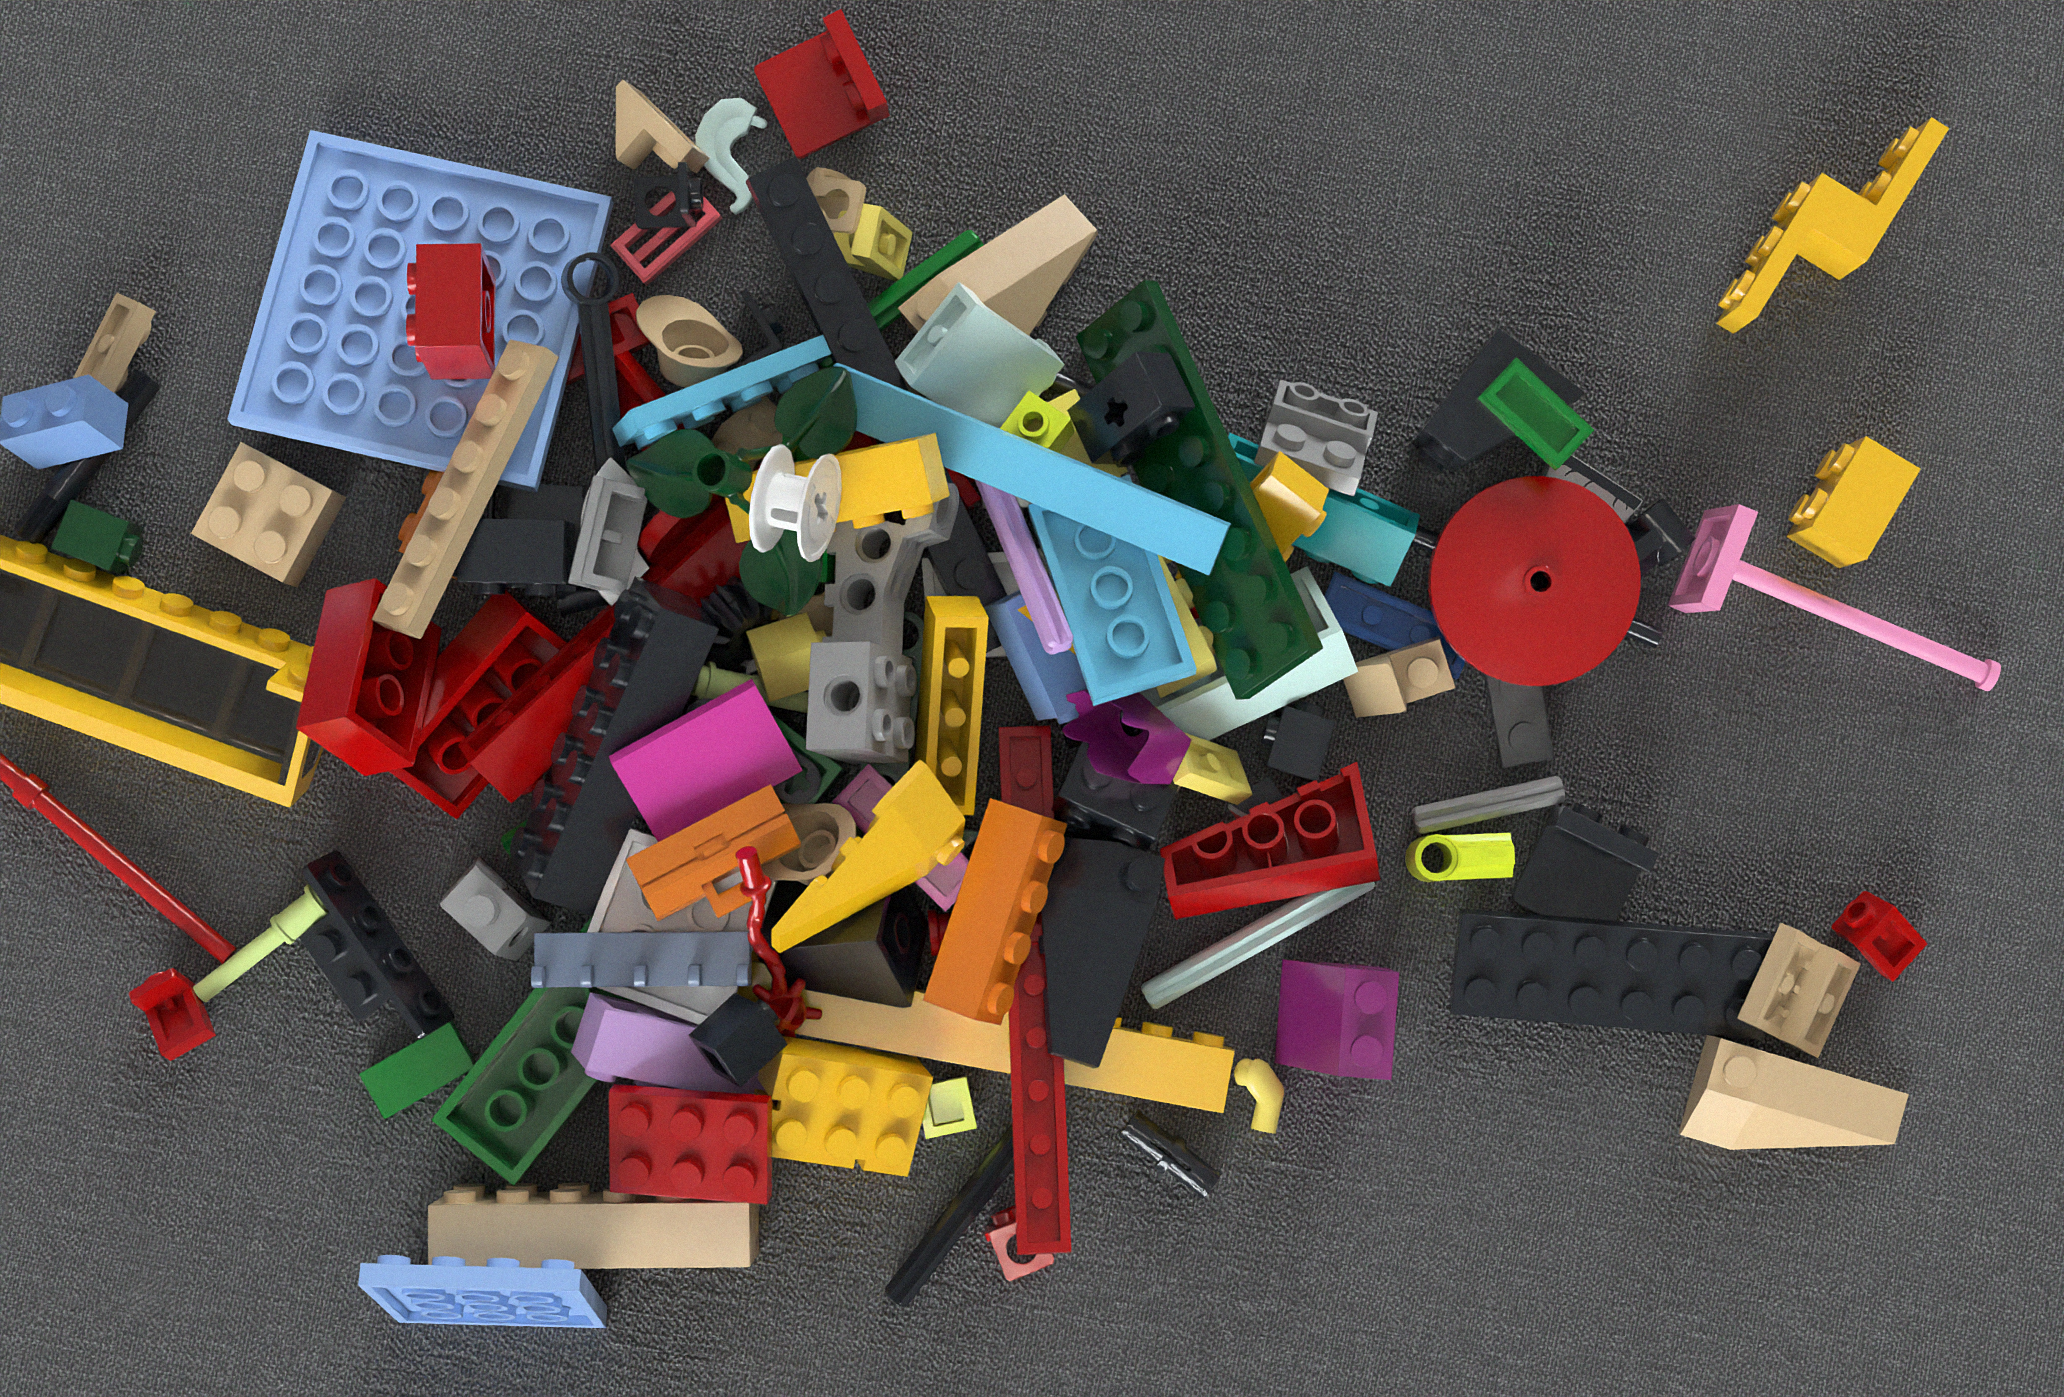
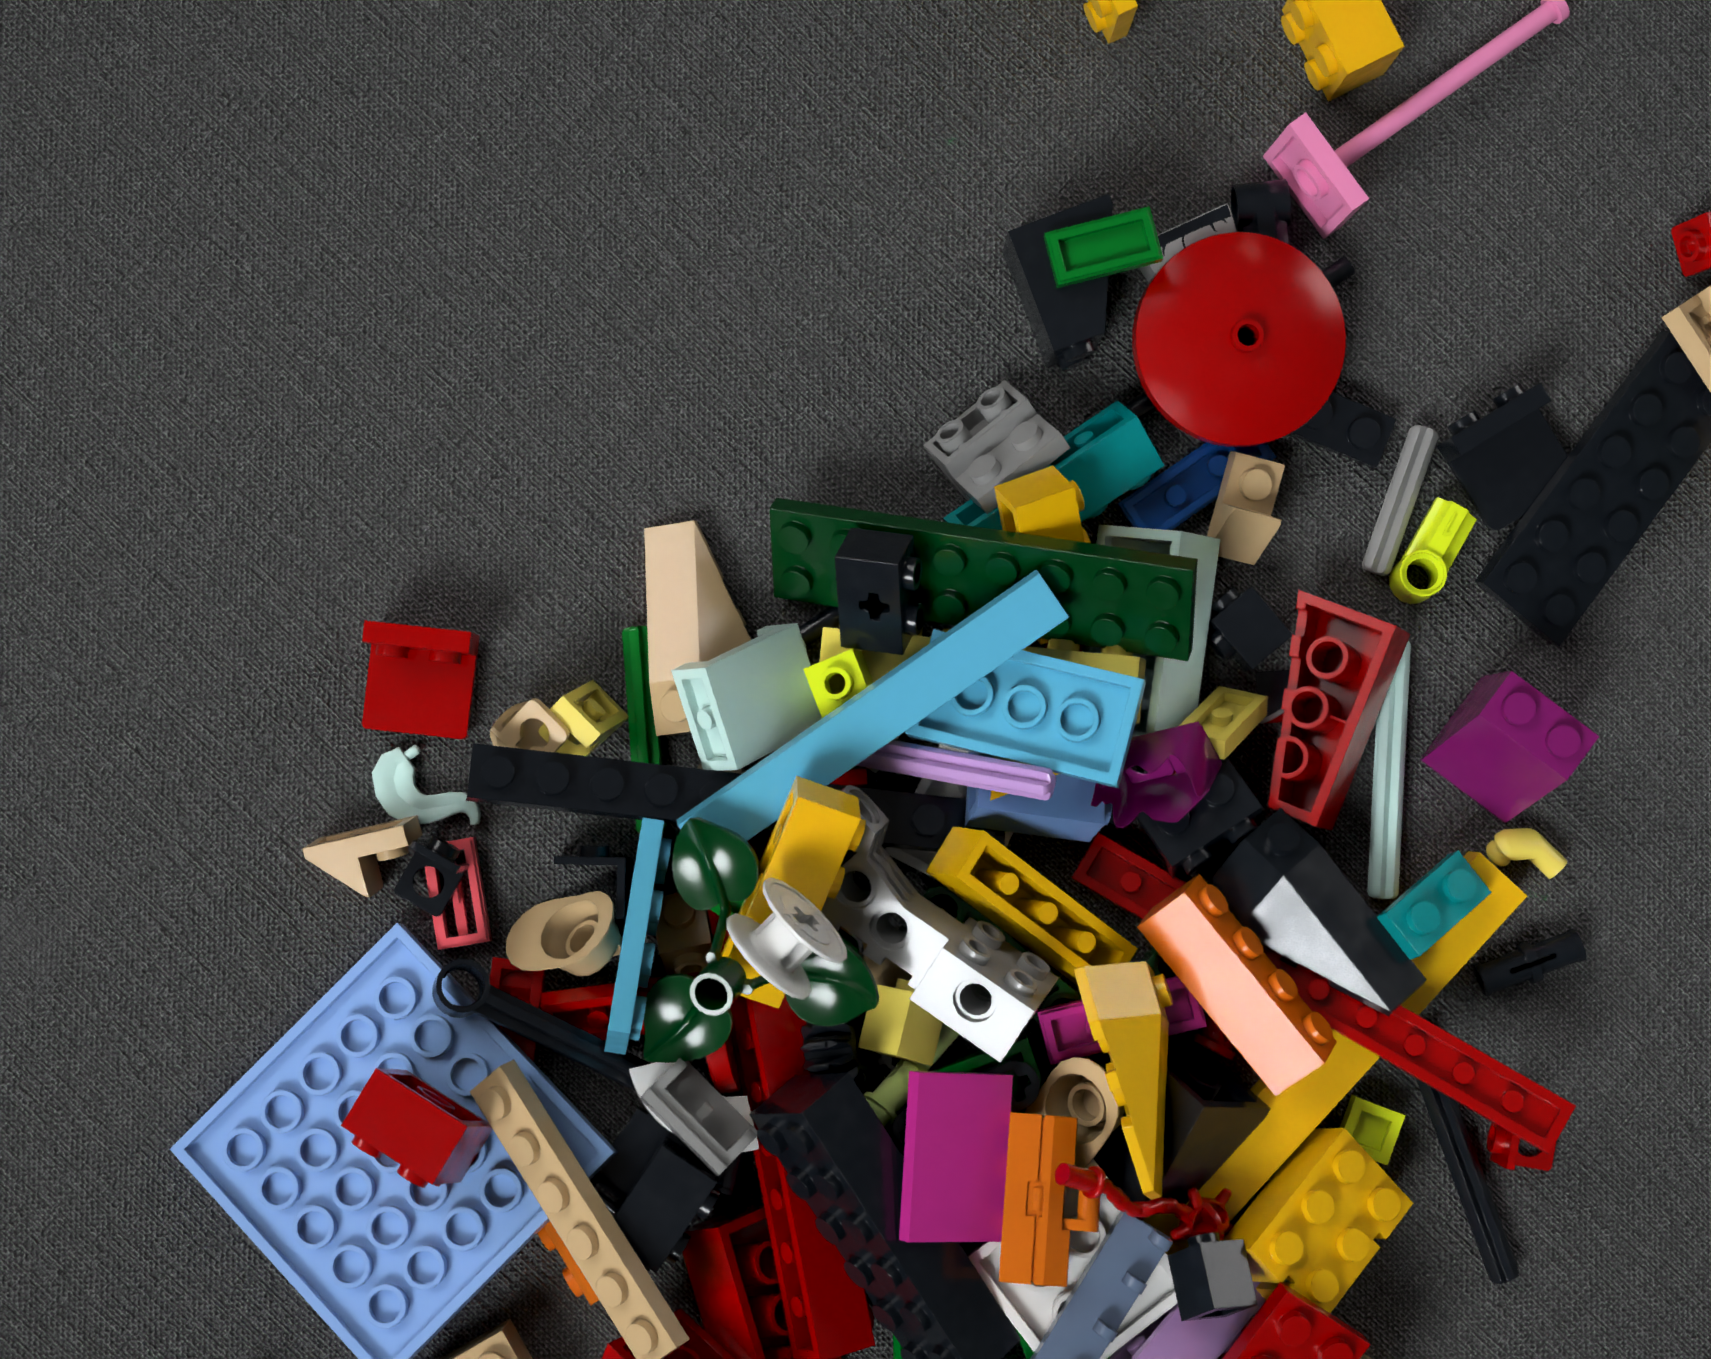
camera: 65 degrees left, 0 degrees up
none -> teal plate [1377,850,1492,960]

